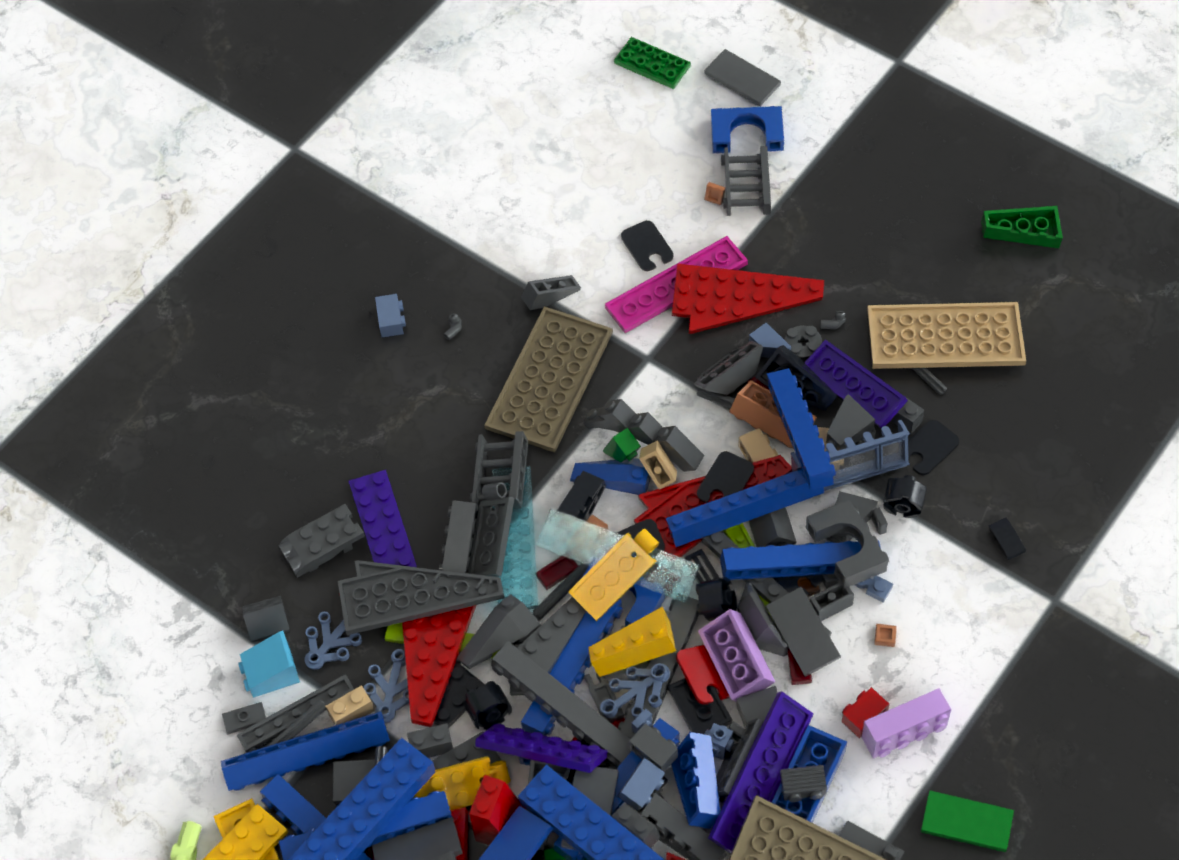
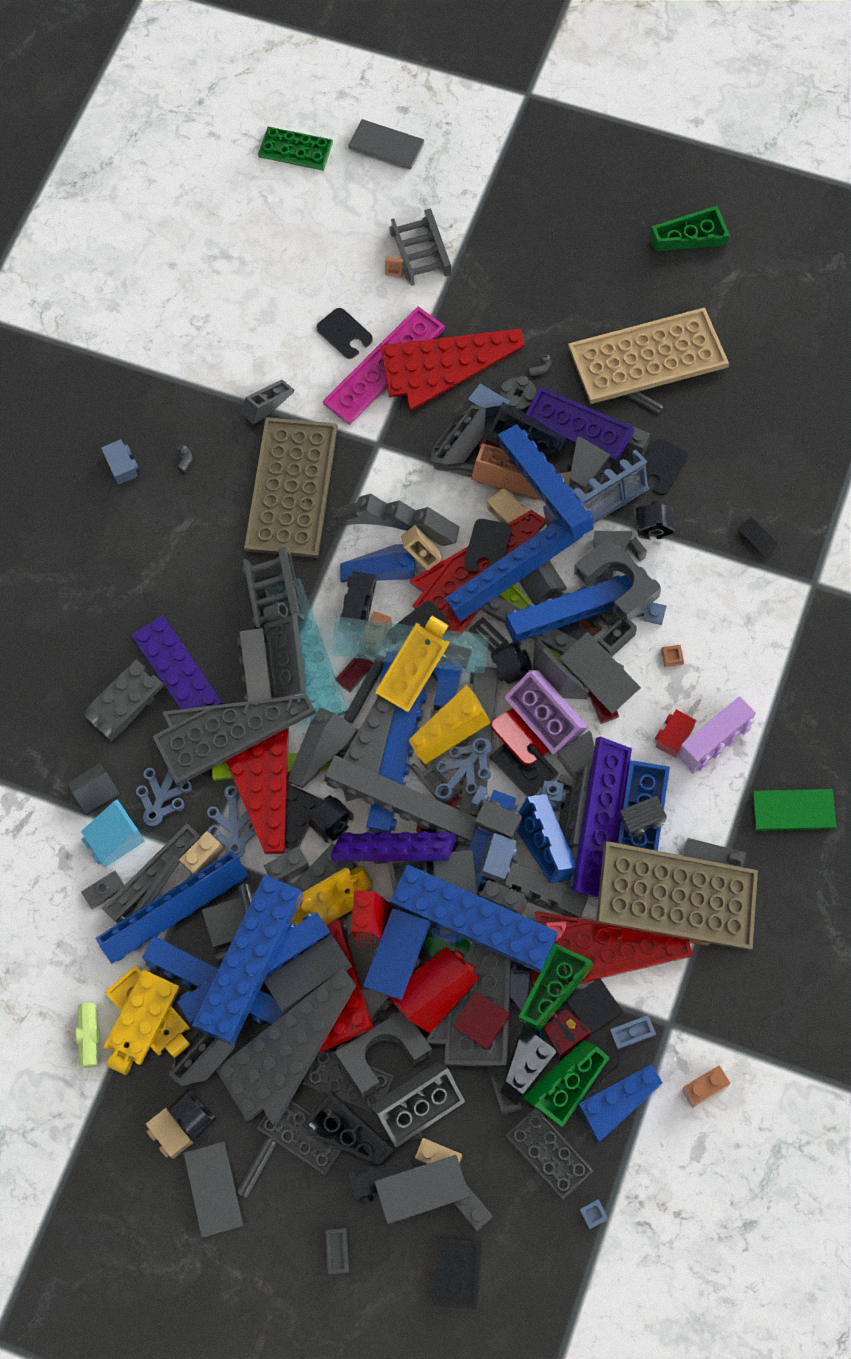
camera: 15 degrees left, 10 degrees up
green slope [603,428,641,462] -> none
blue arch [711,106,784,153] -> none

